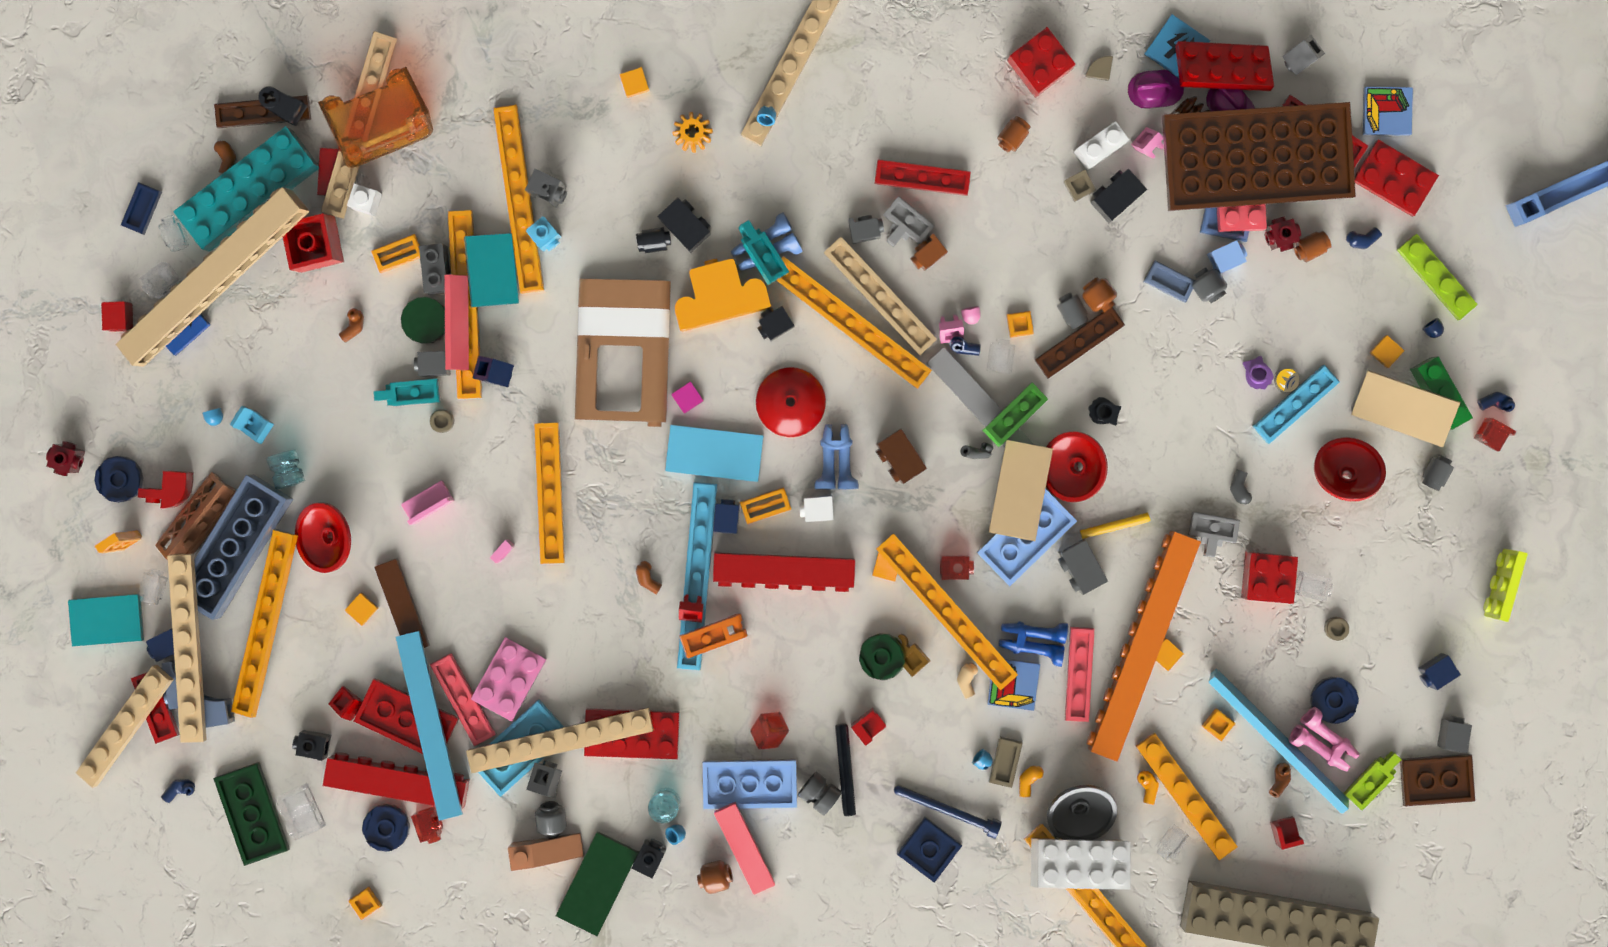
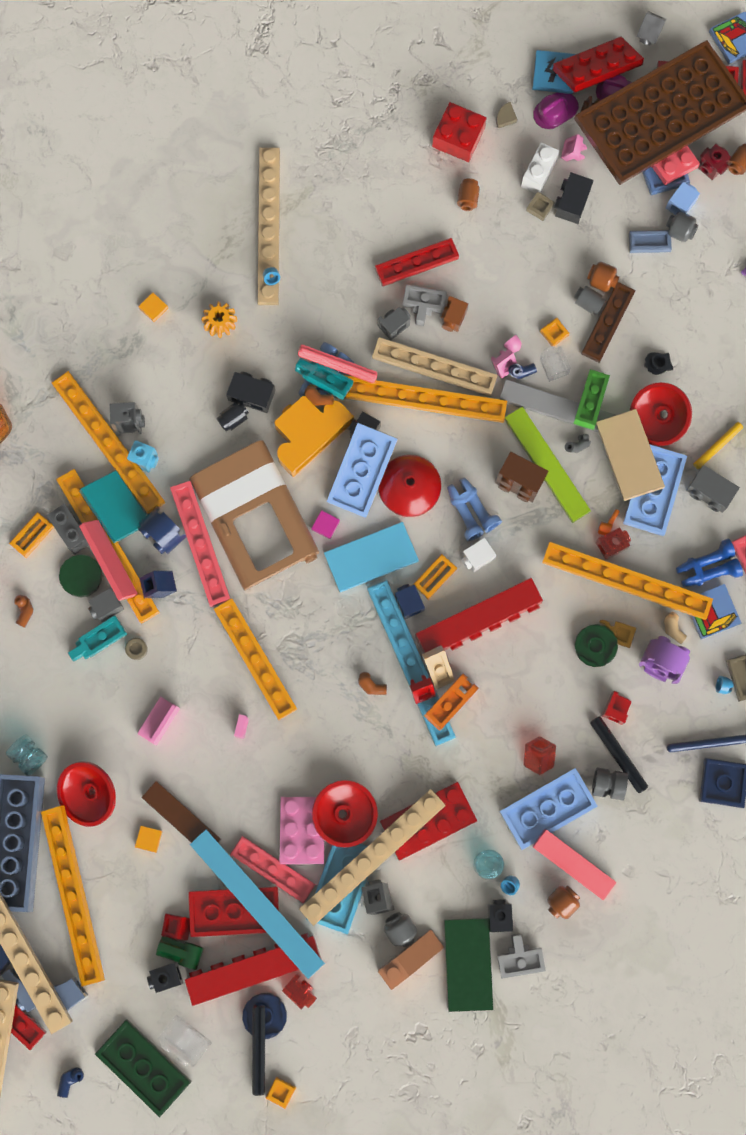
camera: 25 degrees left, 10 degrees down
light orange tile [872,553,897,582] -> none
none -> dark blue brick [138,506,187,554]
none -> dark green piece [156,936,204,970]
none -> coral plate [170,481,230,607]
none -> black axle [252,1004,265,1096]
none -> coral axle [298,344,377,383]
none -> dark orange arm [305,384,334,406]
none -> red dish [312,780,378,848]
none -> light blue plate [327,423,398,518]
none -> tan plate [422,646,455,690]
none -> light grey hinge [497,934,546,979]
none -> lime tile [504,407,591,523]
none -> orange hand [598,509,620,536]
none -> medium lavender brick [639,636,690,684]

